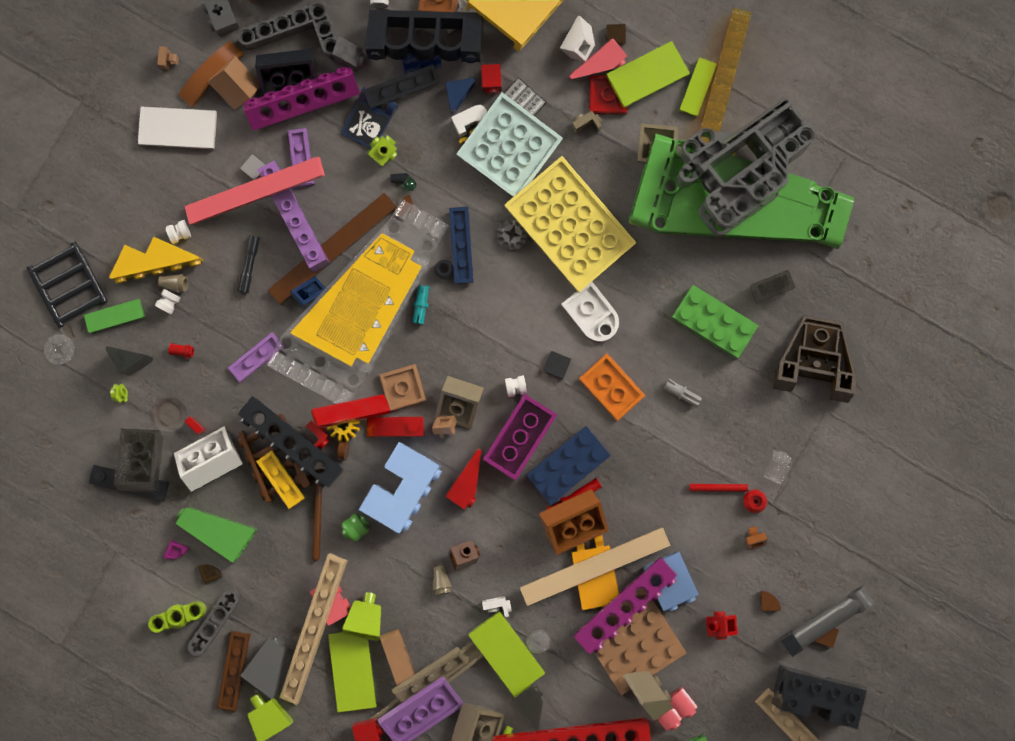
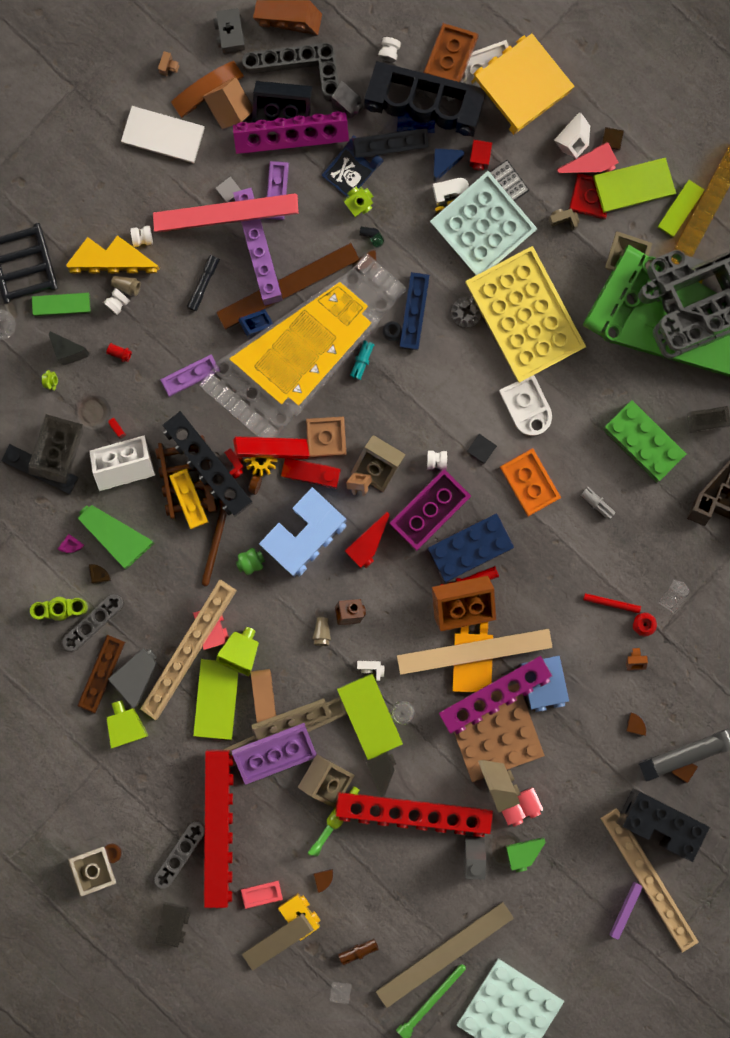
camera: 10 degrees right, 0 degrees up
red brick [706,611,738,640] -> none

